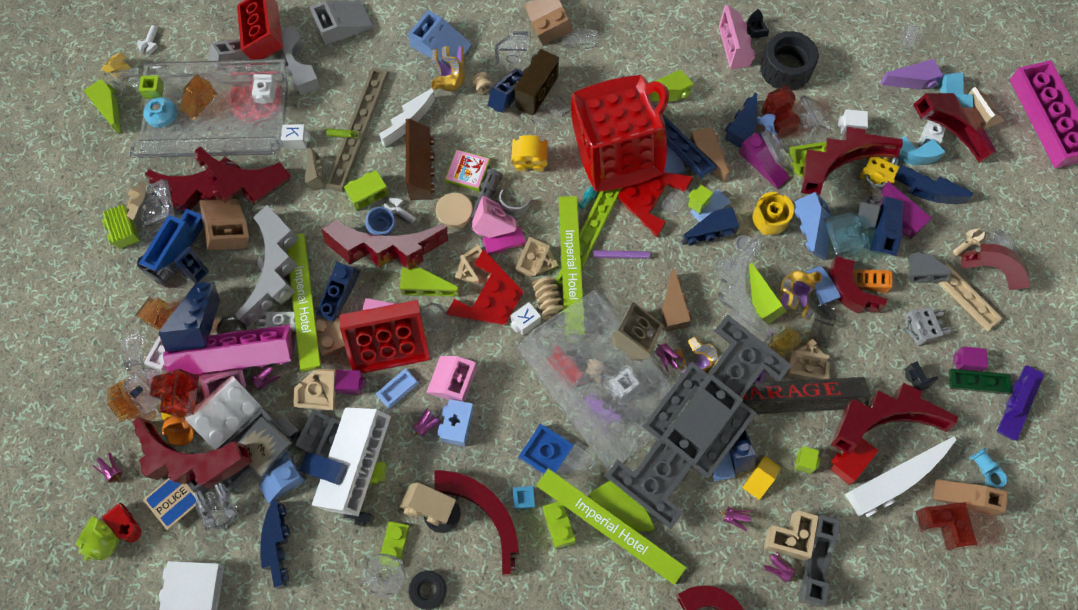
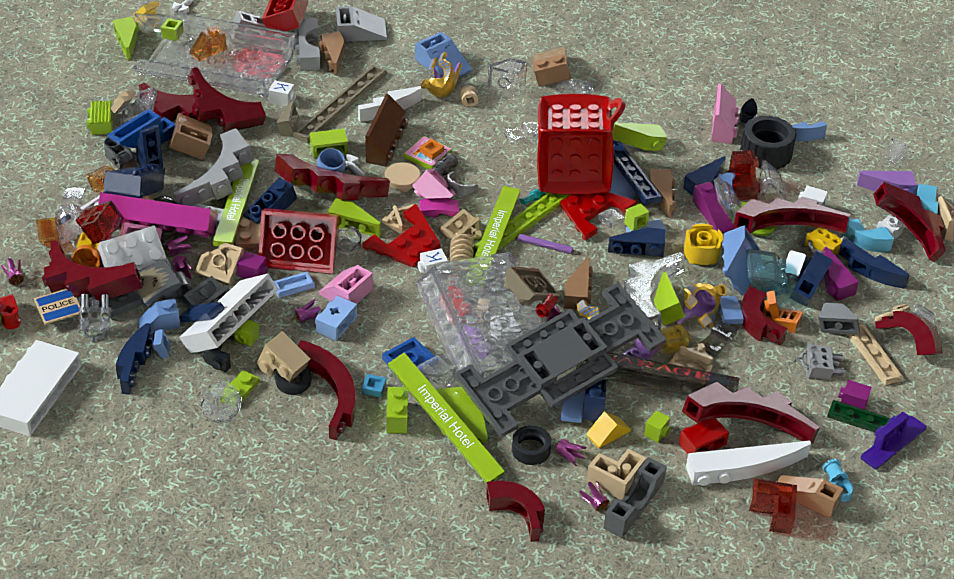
camera: 15 degrees right, 25 degrees down
medium azure piece [143,97,177,128] -> none
white brick [252,74,277,104] -> none
lime piece [324,128,359,138] -> none
black tyre [408,570,447,610] -> none
dark blue slope [487,68,523,113] -> none
yellow brick [511,135,548,172] -> none
dark brown brick [513,49,559,116] -> none
black plate [904,361,939,391] -> none
none -> medium blue plate [152,329,170,358]
none -> flat silver piece [172,255,193,280]
none -> medium nougat slope [319,31,345,76]
none -> orange plate [419,138,444,160]
none -> black tyre [511,425,552,465]
none -> red pin [535,294,558,318]
none -> orange plate [764,291,780,319]
none -> medium blue slope [792,121,827,141]

